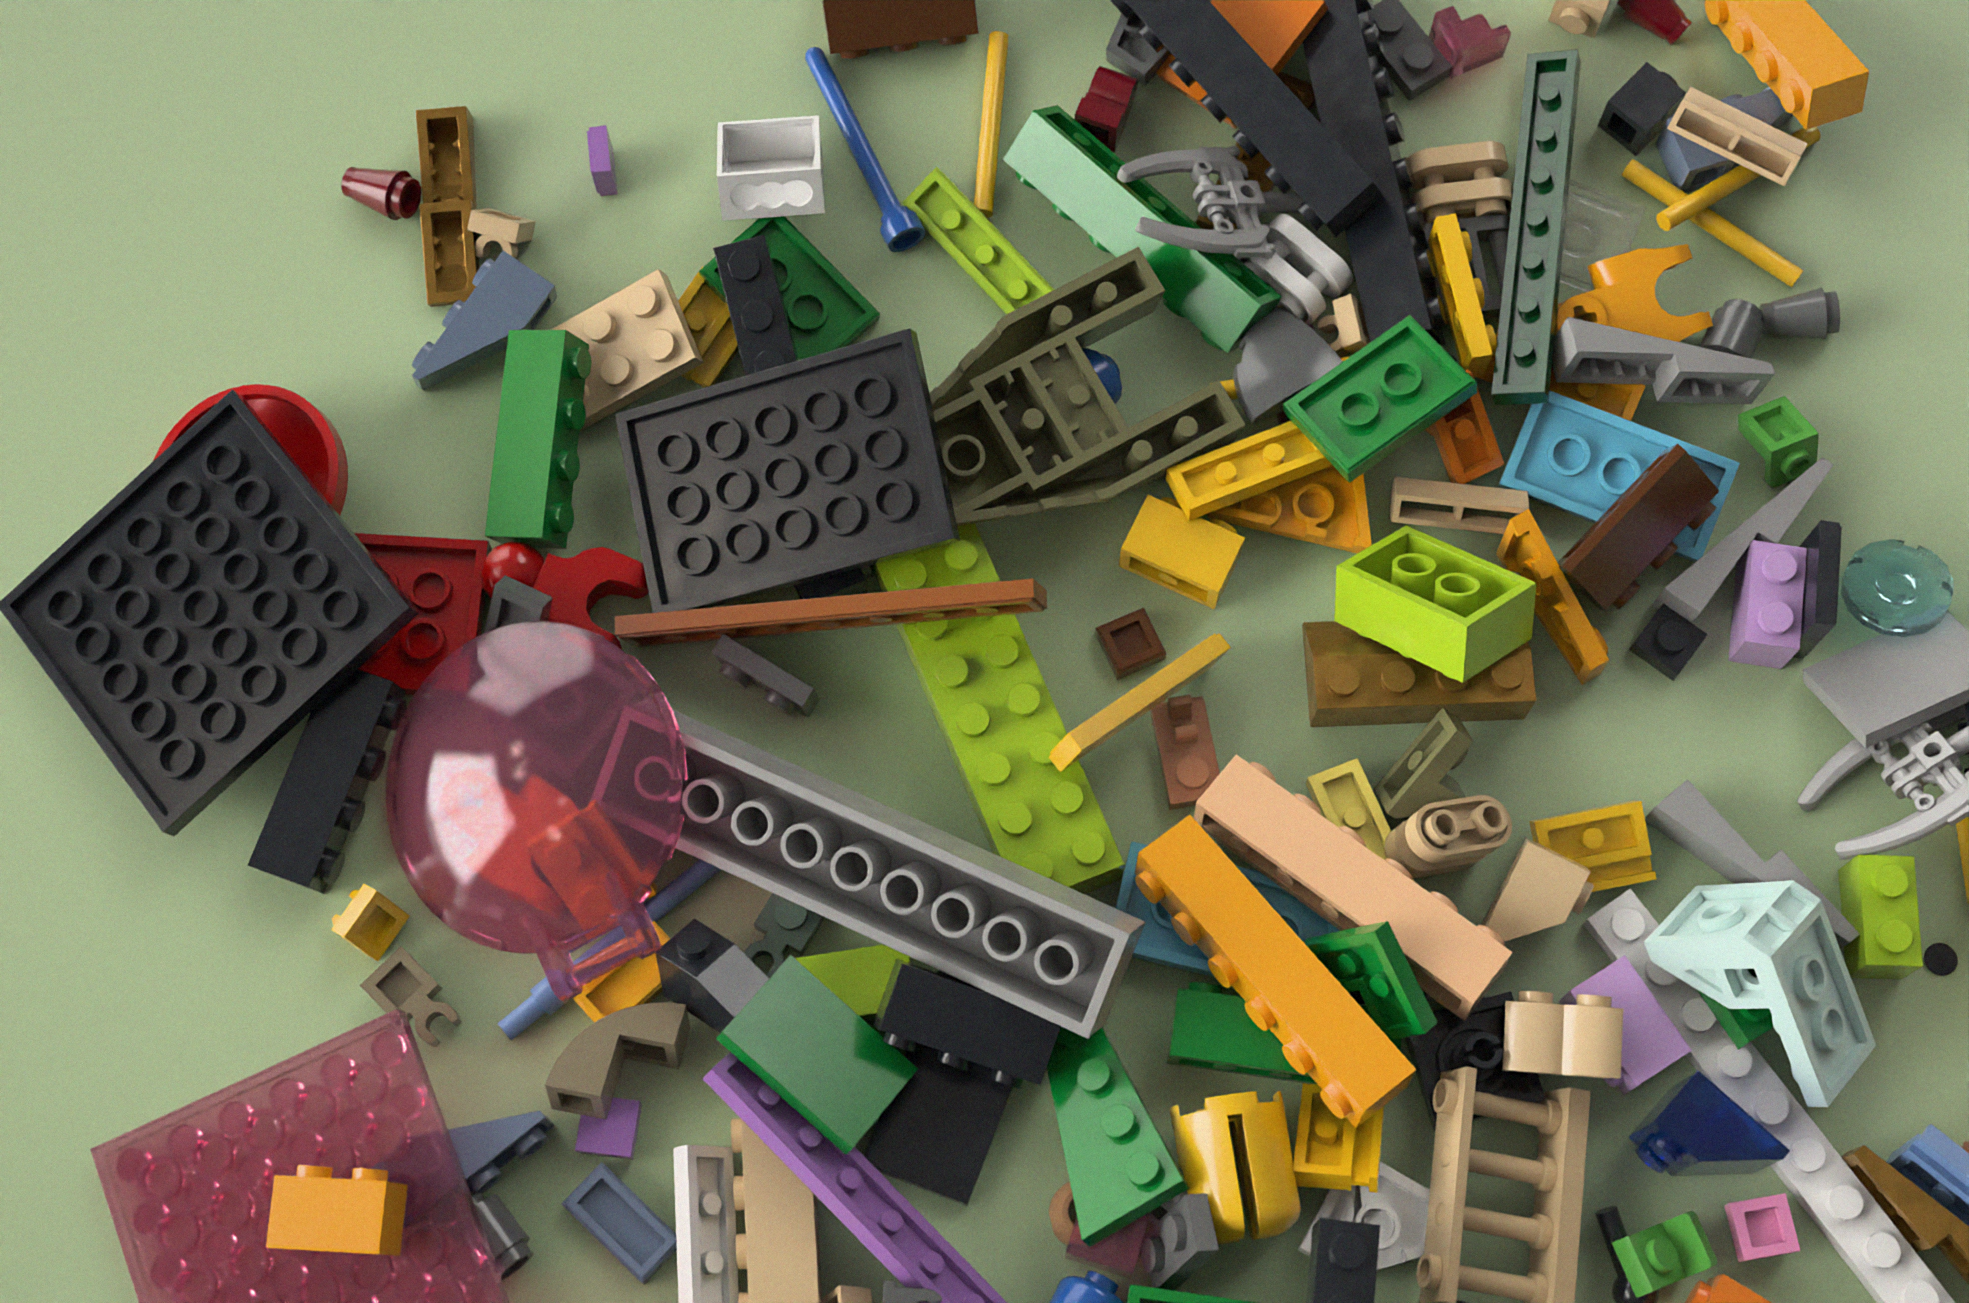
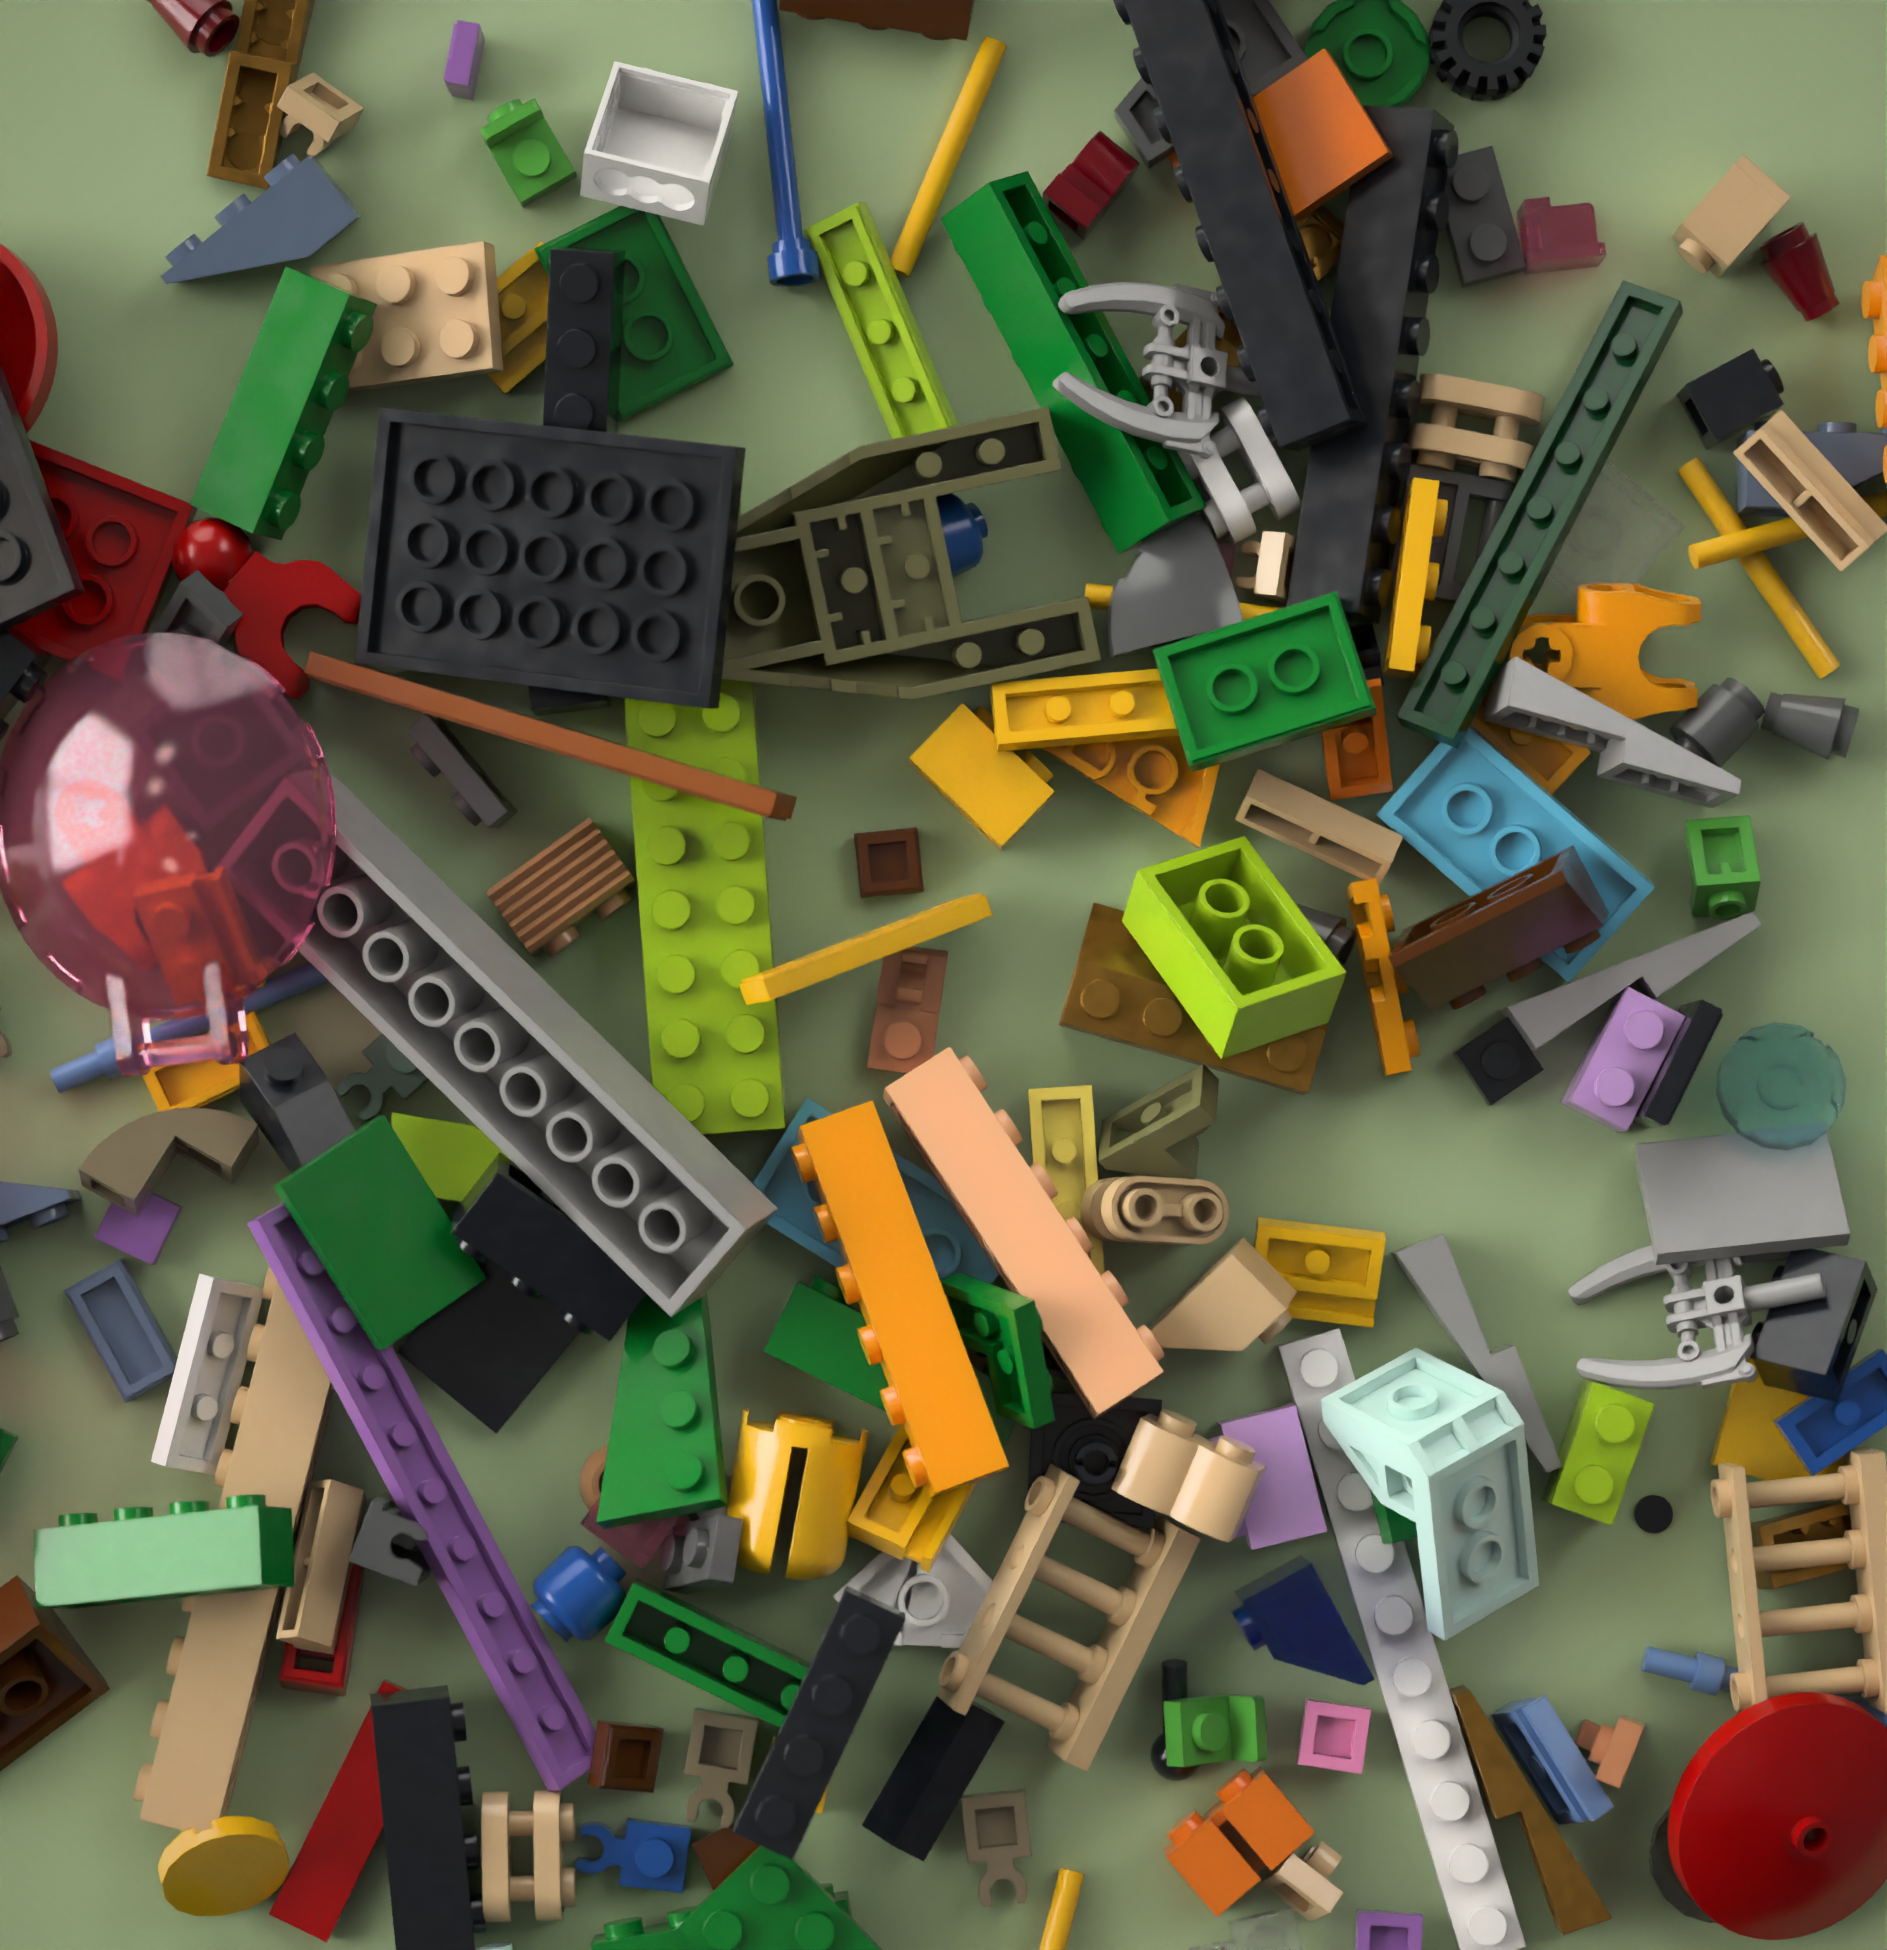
camera: 10 degrees right, 15 degrees up
none -> bright green bracket [480,99,577,208]
none -> medium nougat brick [486,817,637,959]

